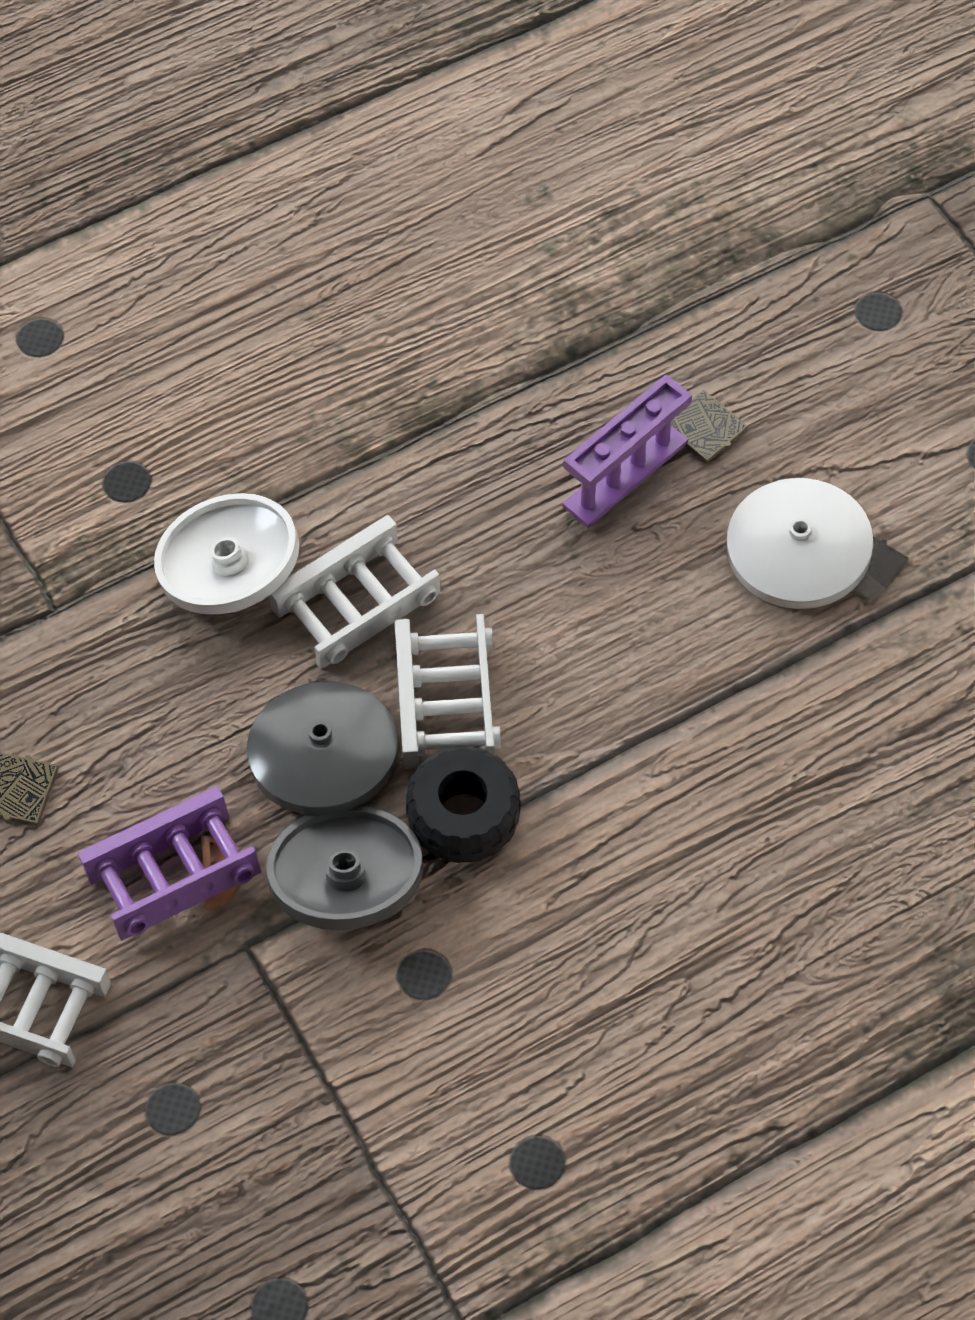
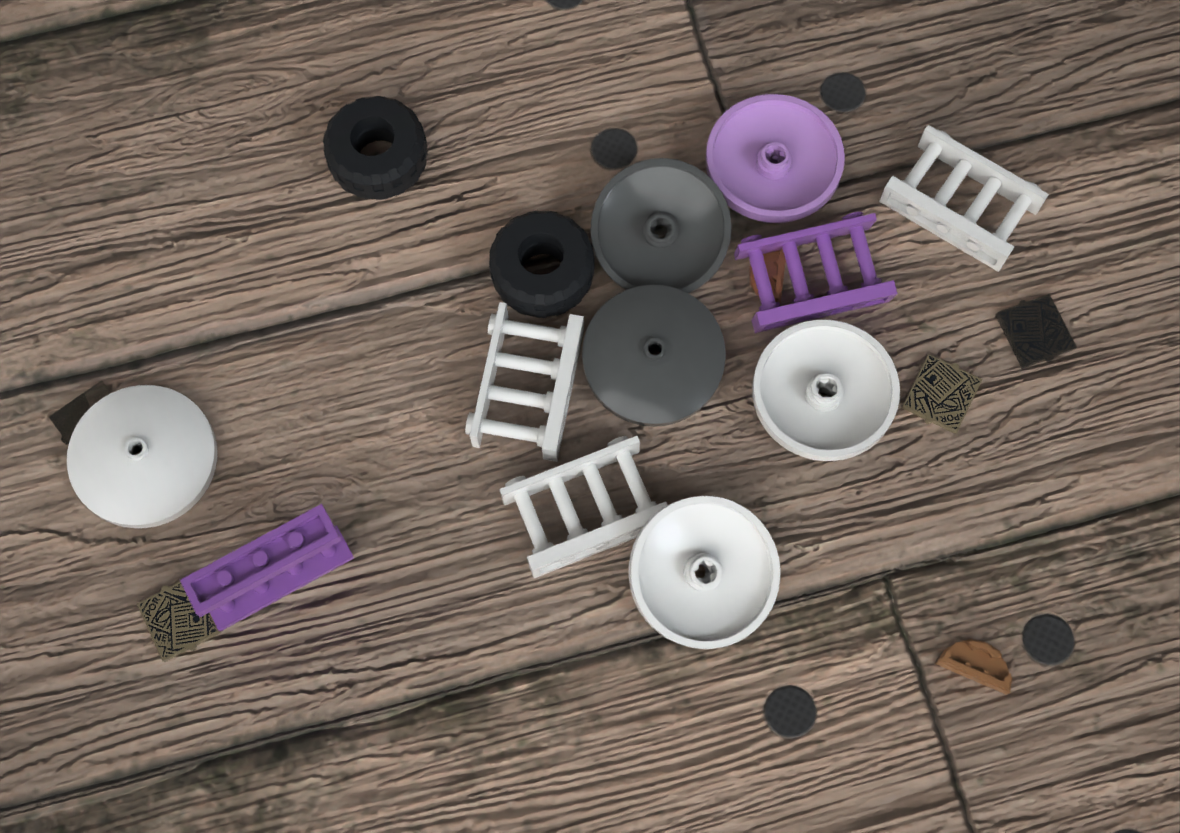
camera: 165 degrees left, 10 degrees up
none -> black tyre [323,96,428,200]
none -> lavender dish [705,94,845,223]
none -> white dish [752,320,900,461]

